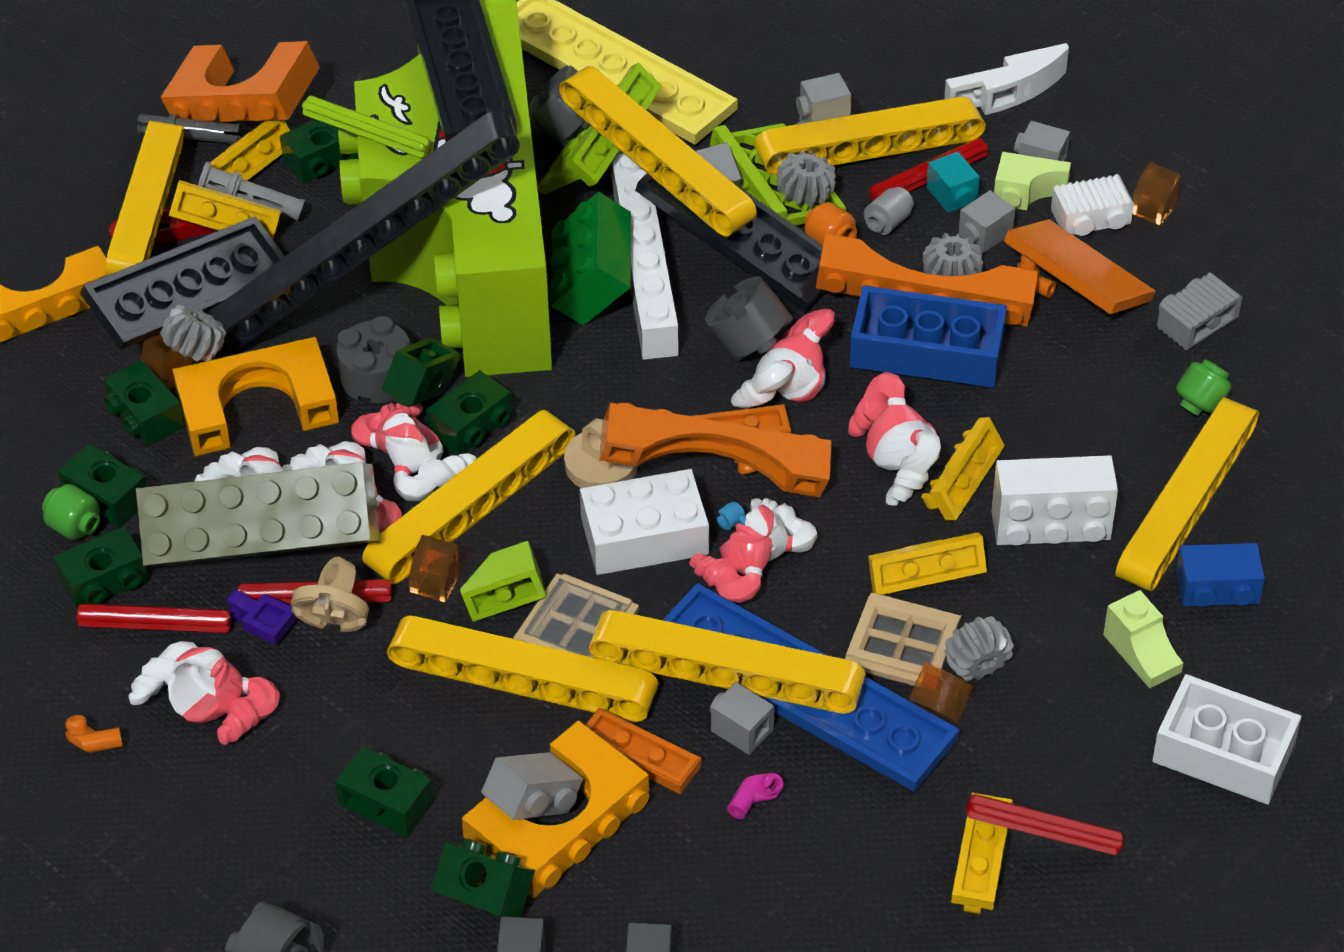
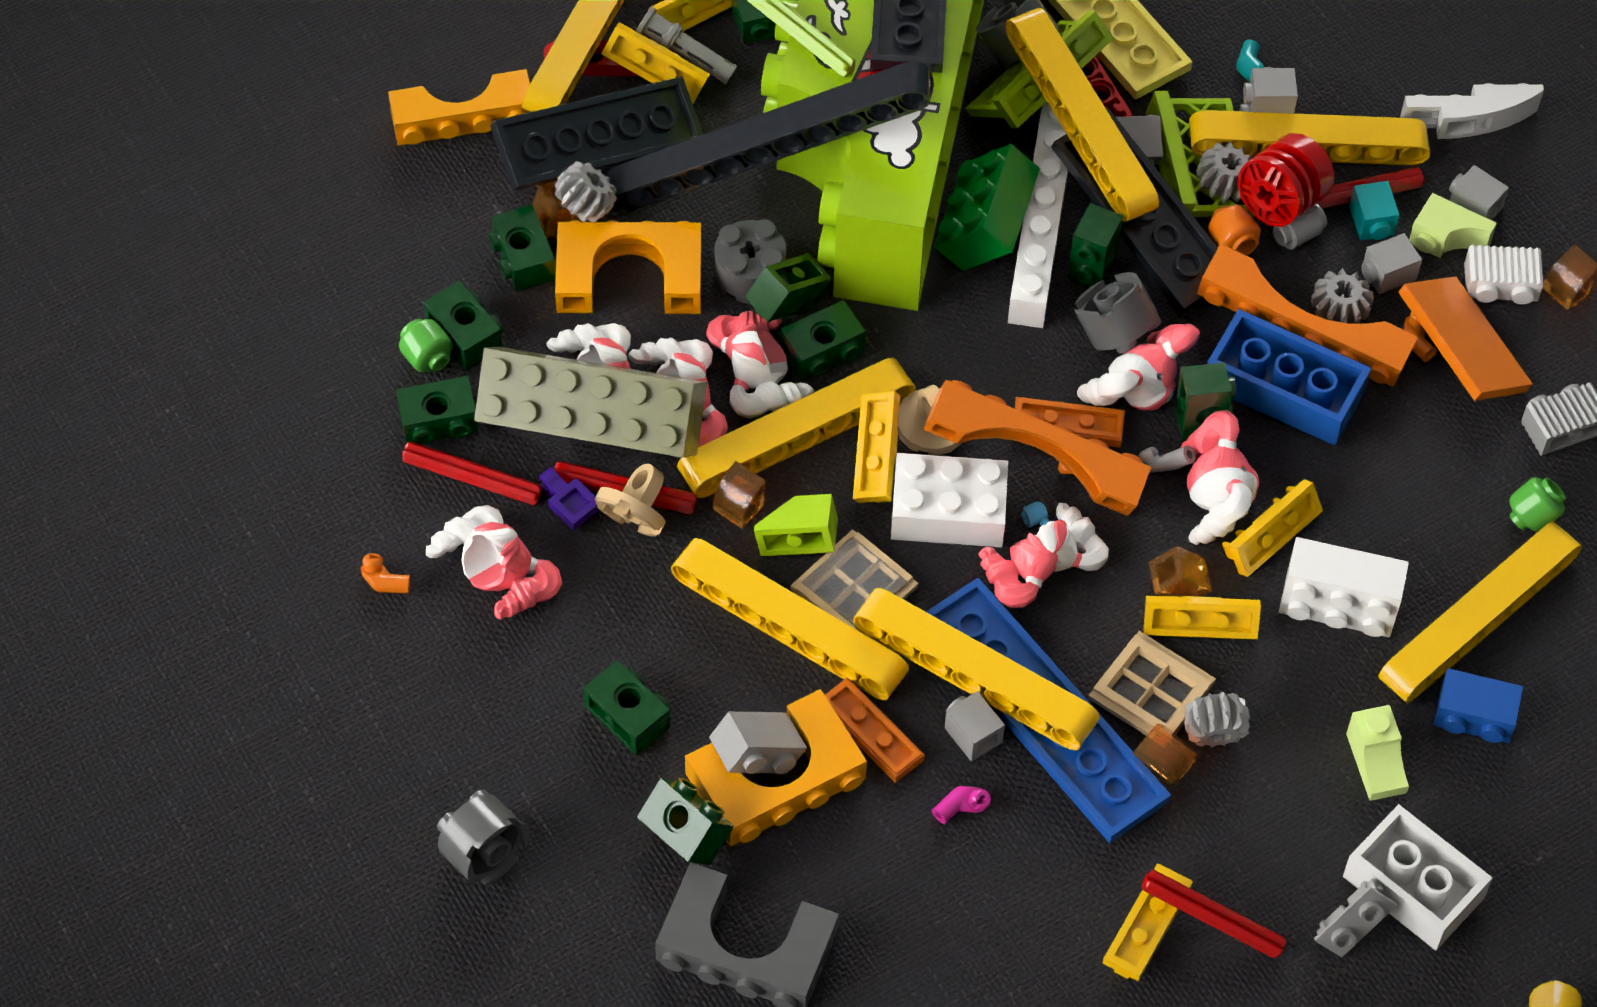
camera: 15 degrees right, 10 degrees up
none -> yellow plate [853,391,900,503]
none -> dark green brick [1068,203,1123,286]
none -> light grey arm [1139,445,1196,473]
none -> clear orange brick [1148,546,1212,597]
none -> dark green brick [1175,362,1236,441]
none -> teal arm [1236,40,1264,82]
none -> red wheel [1238,133,1335,227]
none -> light grey hinge [1314,878,1397,957]

